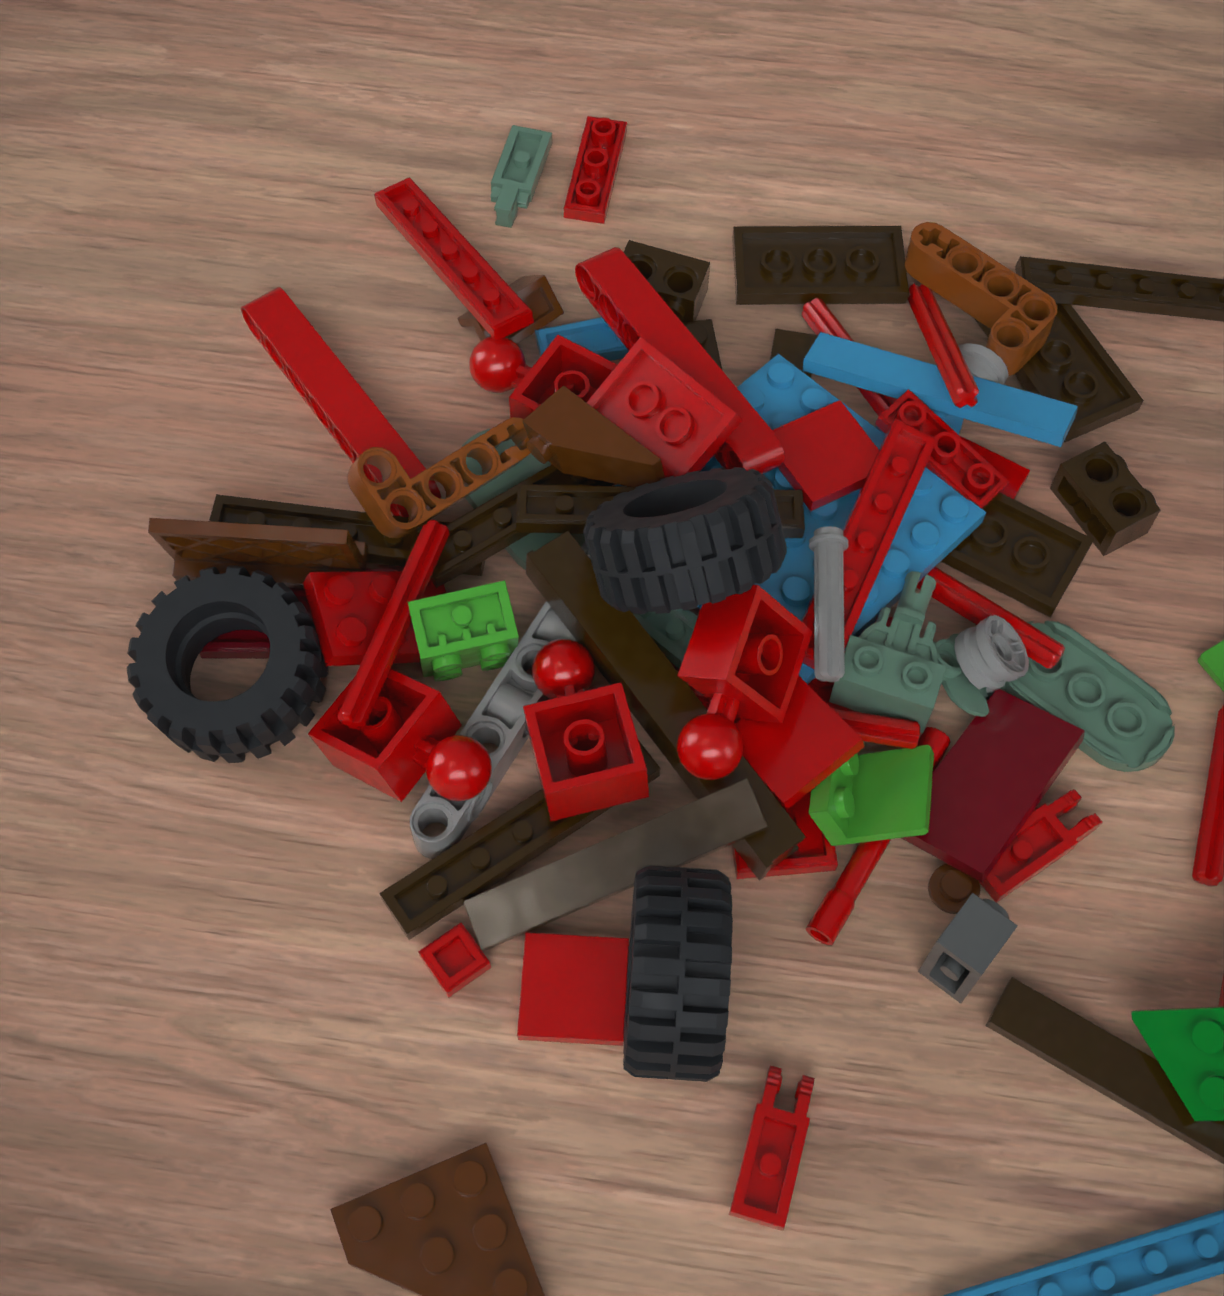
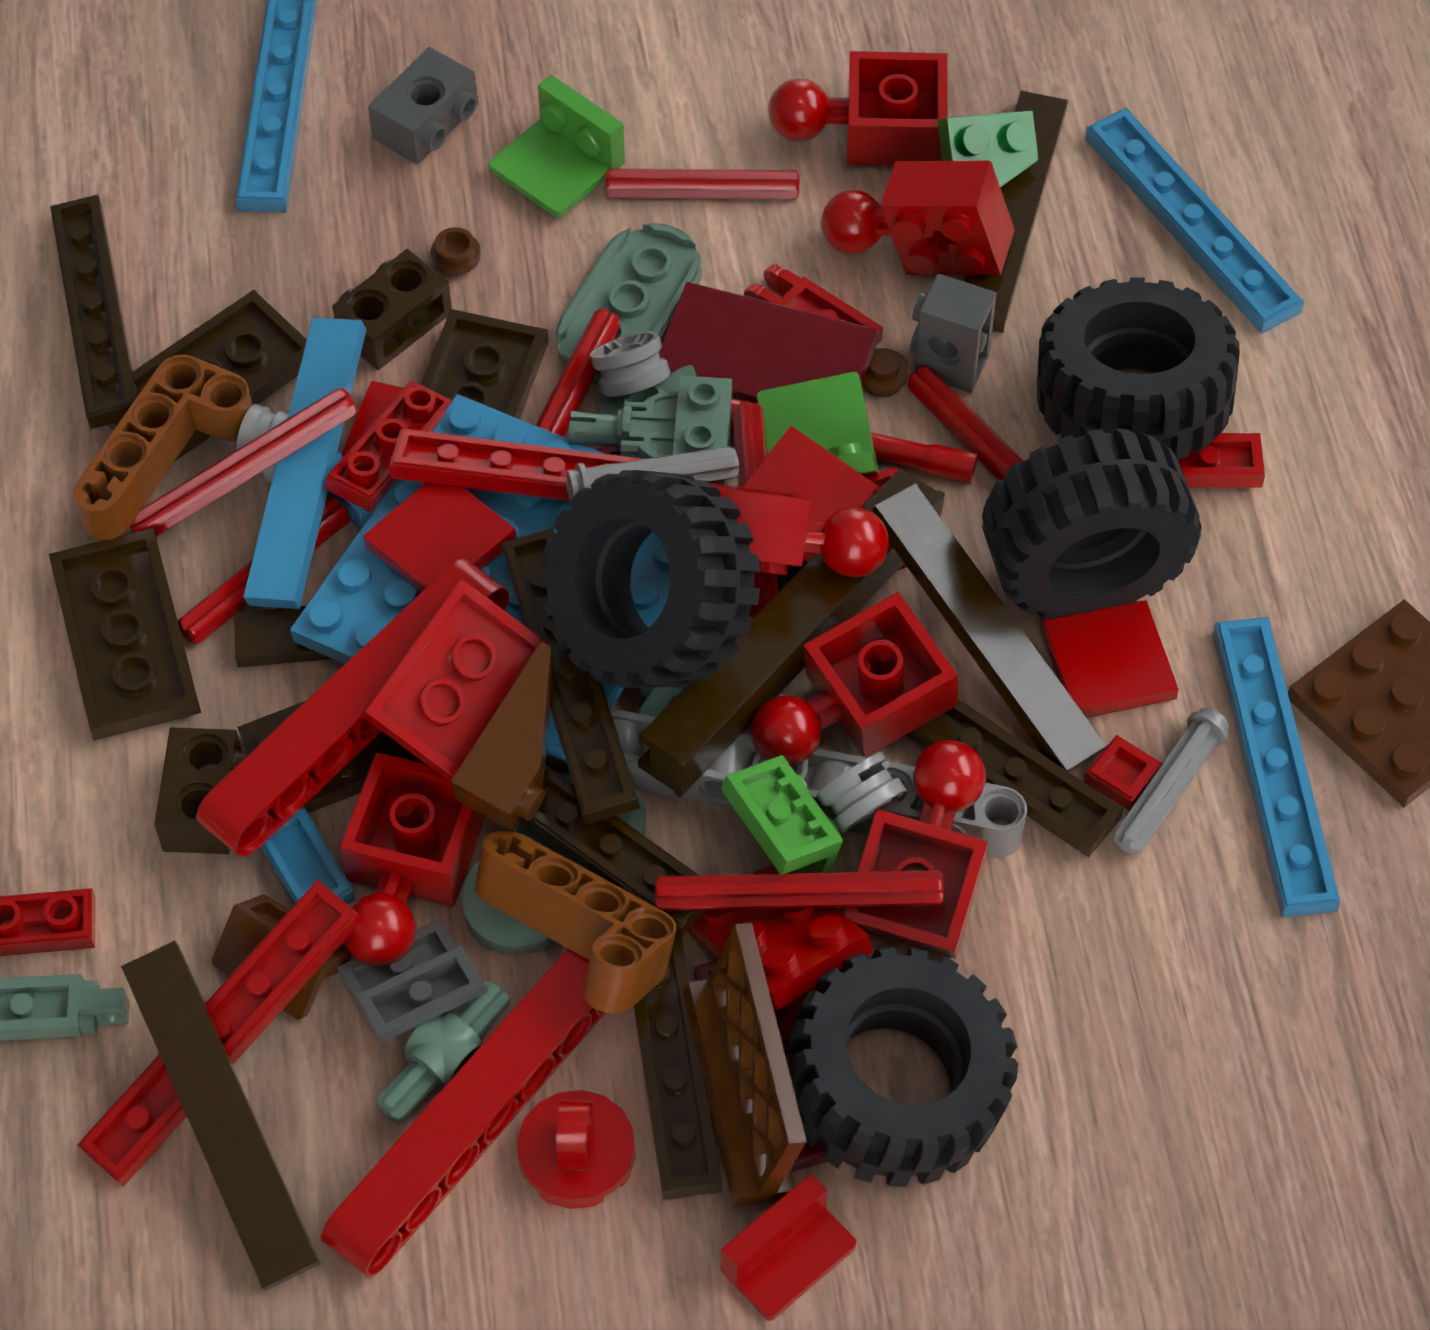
camera: 105 degrees left, 5 degrees down
none -> dark brown tile [121,941,321,1291]
none -> dark grey slope [337,918,487,1043]
none -> sand green axle [376,981,511,1123]
none -> reddish brown plate [430,227,481,275]
none -> red tile [517,1090,636,1209]
none -> red panel [721,1173,857,1321]
none -> light grey wheel [816,752,907,834]
none -> red brick [821,160,1015,276]
none -> red axle [908,366,1024,480]
none -> black tyre [1037,277,1240,461]
none -> light grey axle [1113,707,1229,855]
none -> dark azure tile [1213,617,1340,918]

